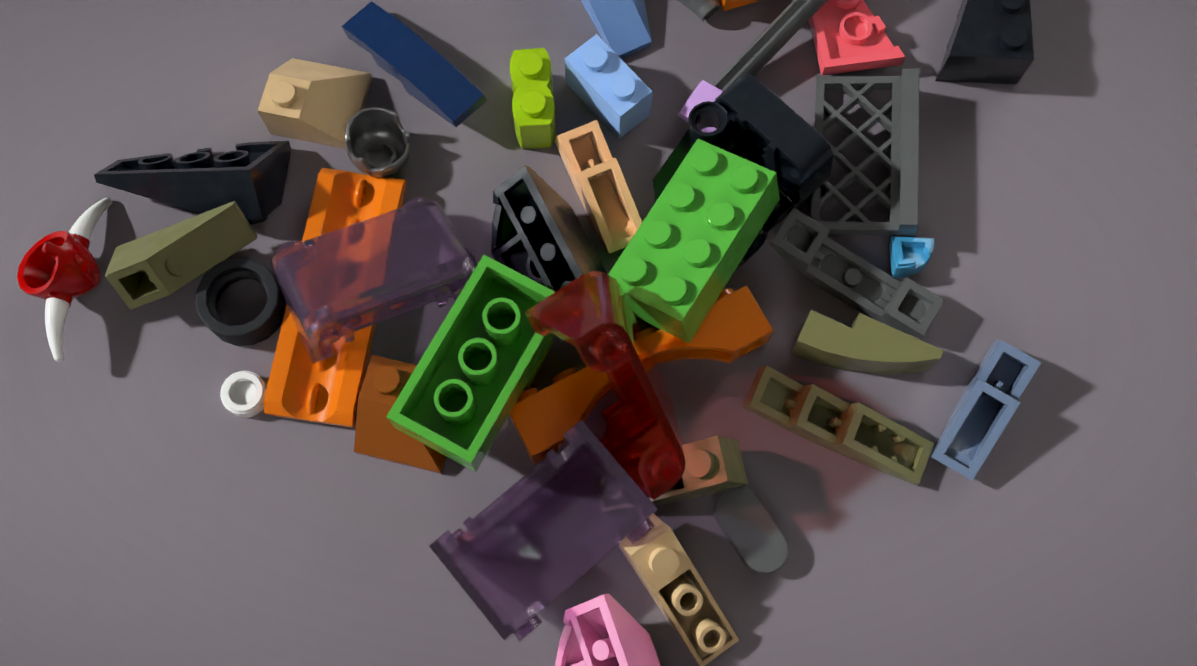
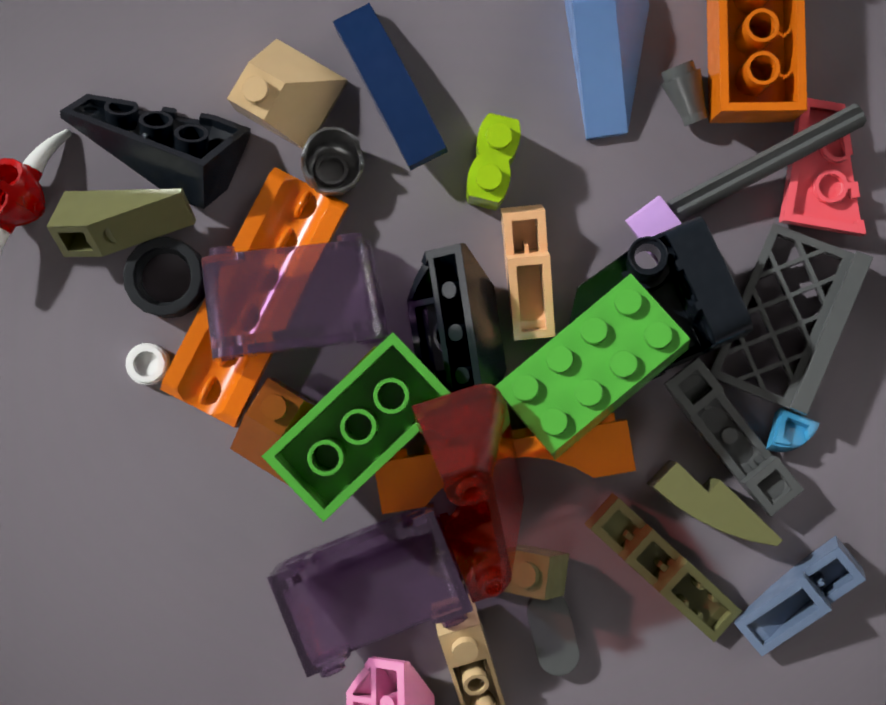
camera: 20 degrees right, 15 degrees up
light blue brick [565,34,653,140] -> none

